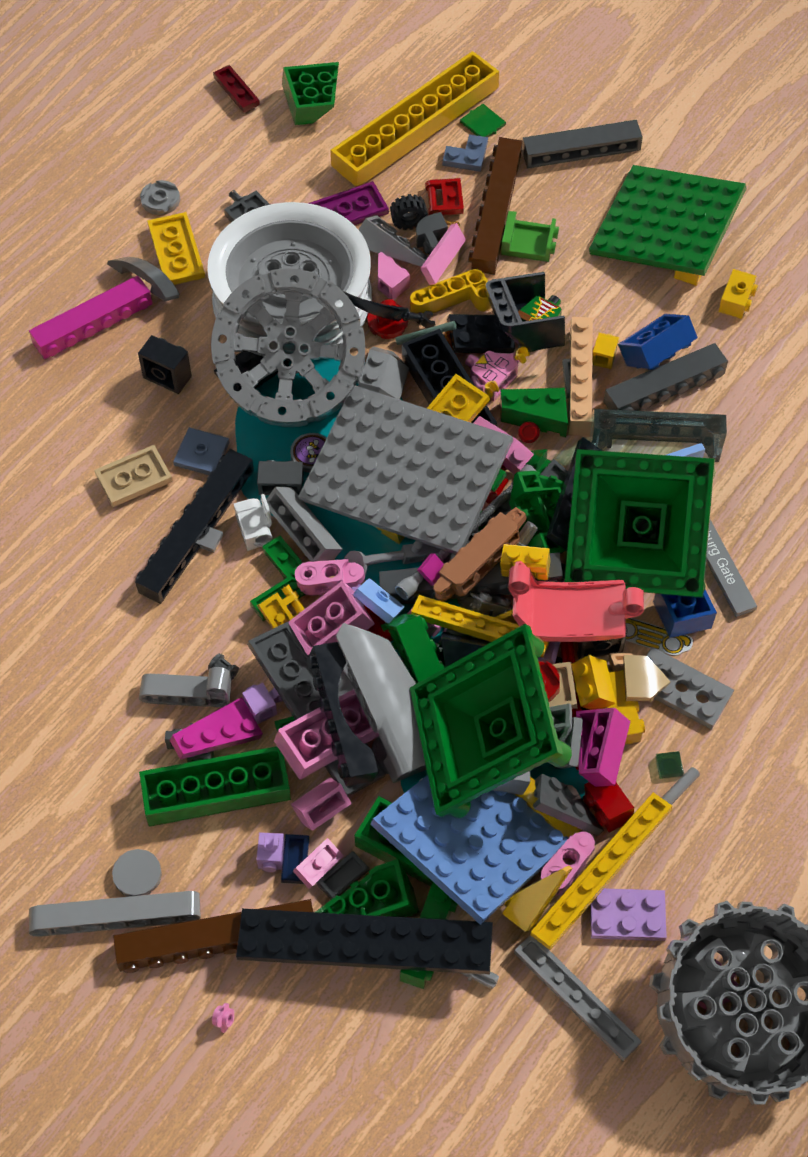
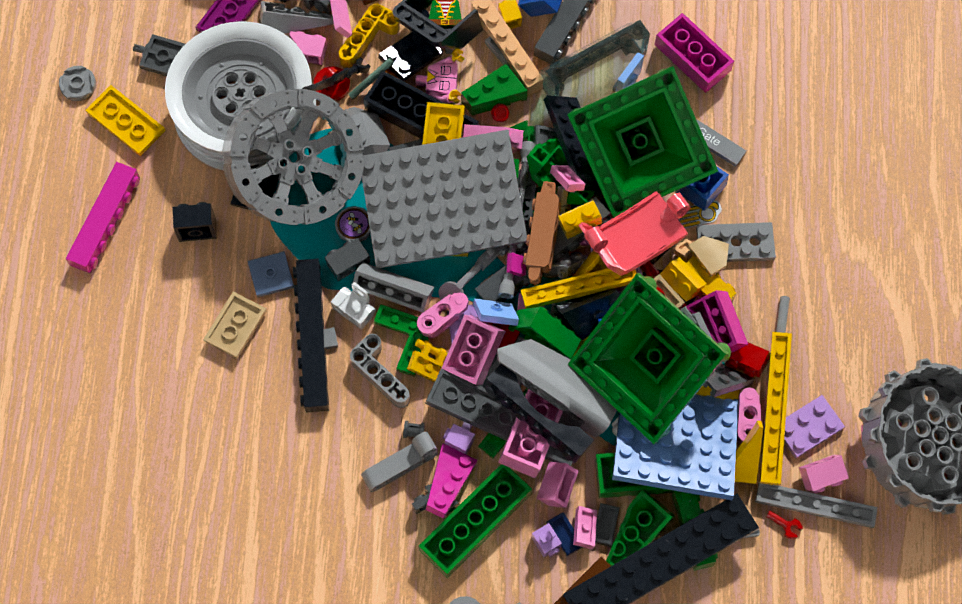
camera: 35 degrees left, 10 degrees up
dark grey slope [107,257,180,301] -> none
clear green tile [655,751,684,779] -> none
none -> light grey beam [350,334,410,408]
none -> bright pink plate [550,165,585,192]
none -> dark pink brick [654,13,734,93]
none -> red bar [766,510,803,539]
none -> bright pink brick [798,455,849,493]

